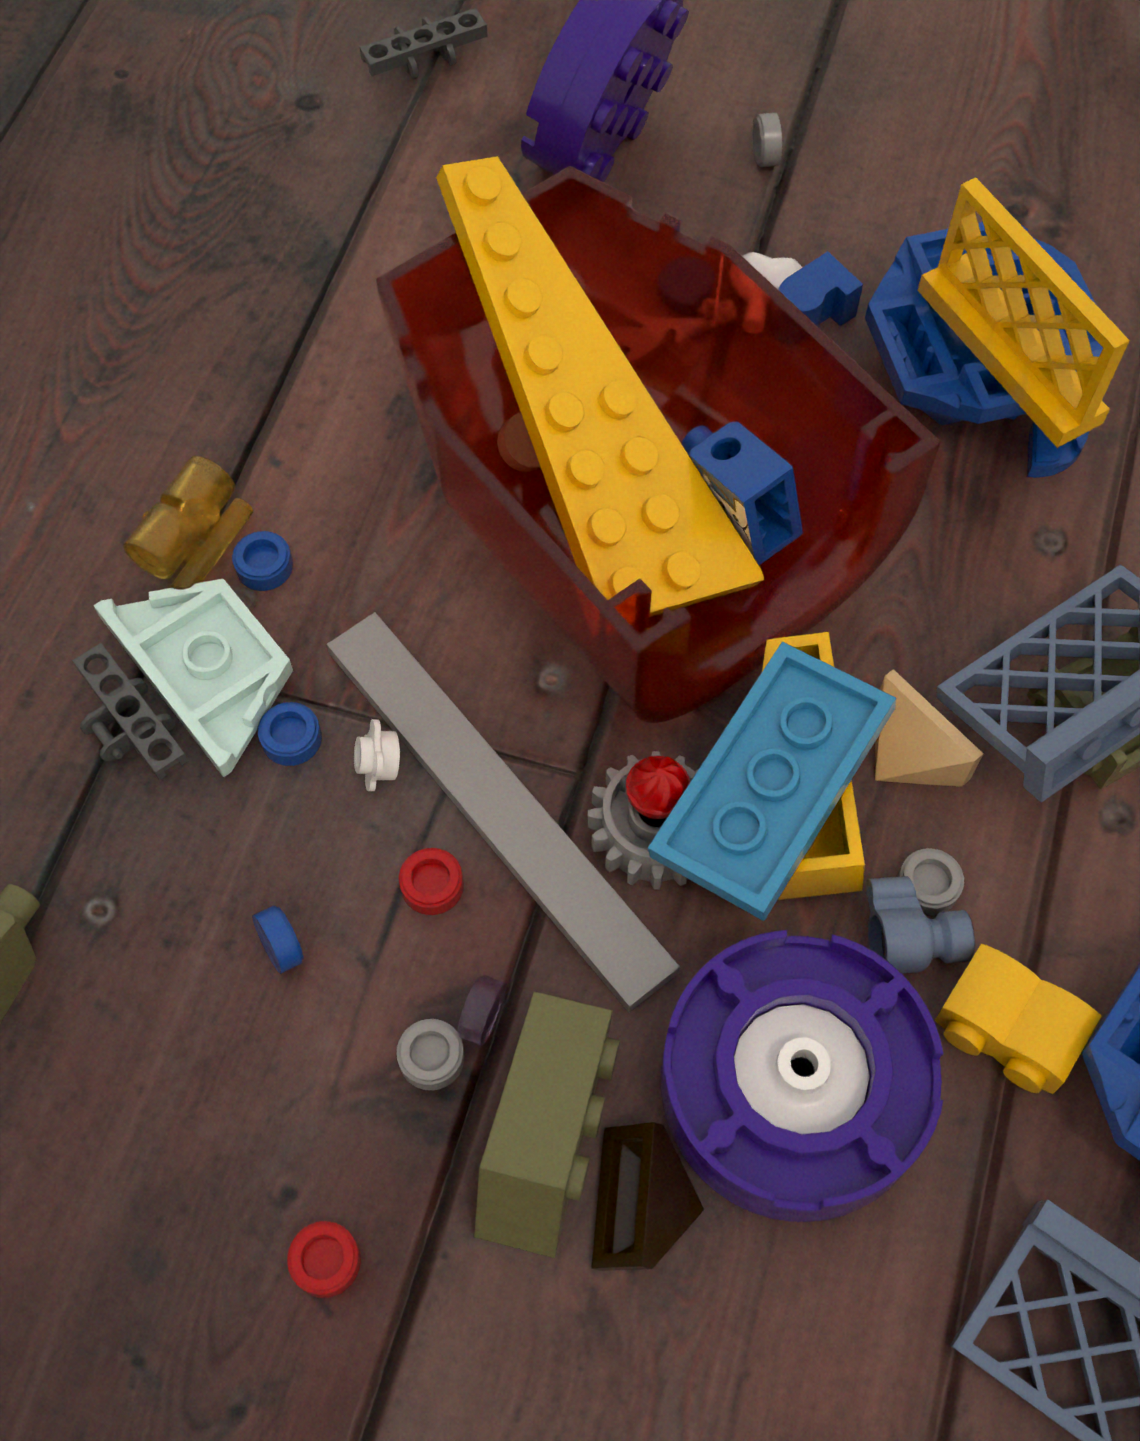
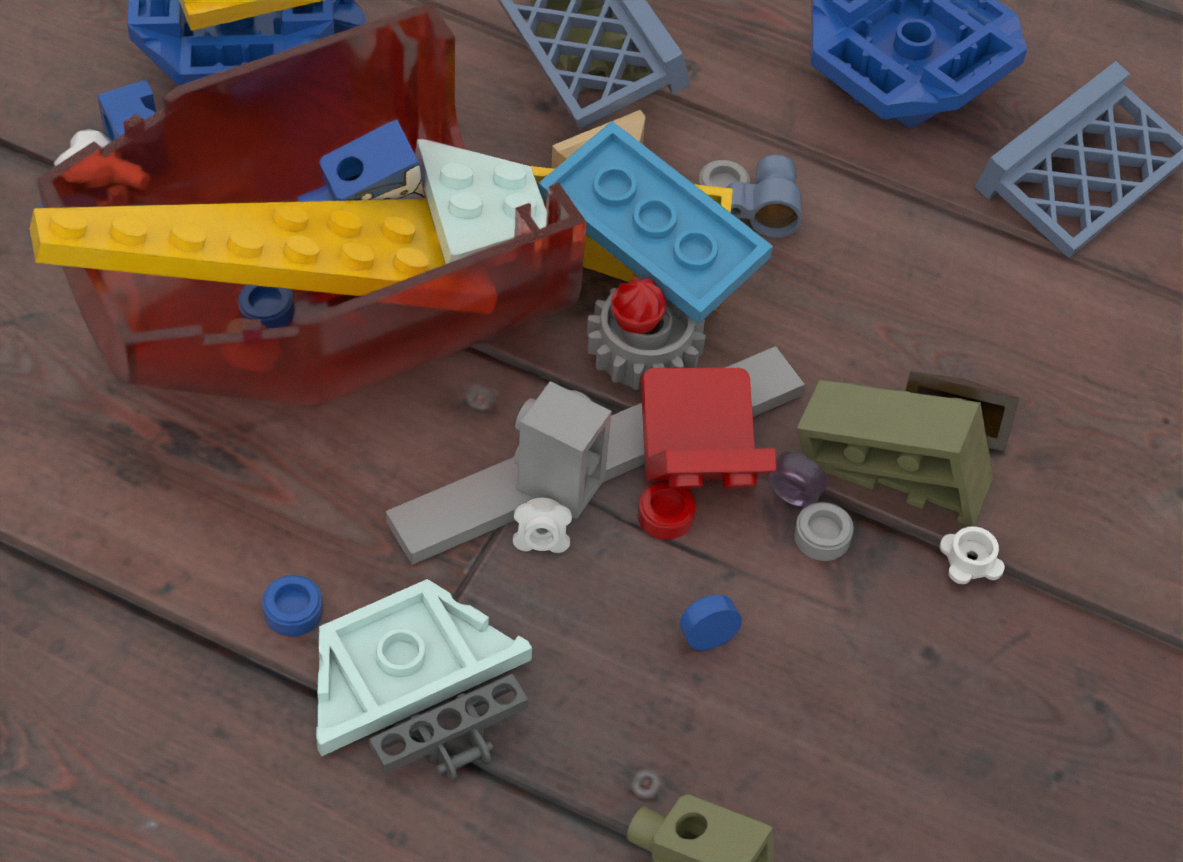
camera: 85 degrees left, 10 degrees down
clear yellow pin [123,455,254,590] -> none
blue tile [258,702,322,766] -> none
red tile [287,1221,361,1298] -> none
dark purple piece [660,930,943,1222] -> none
yellow brick [935,943,1102,1094] -> none
none -> light aqua wing [415,139,552,273]
none -> light grey brick [514,381,612,519]
none -> red bracket [640,368,776,490]
none -> white plate [940,527,1005,584]

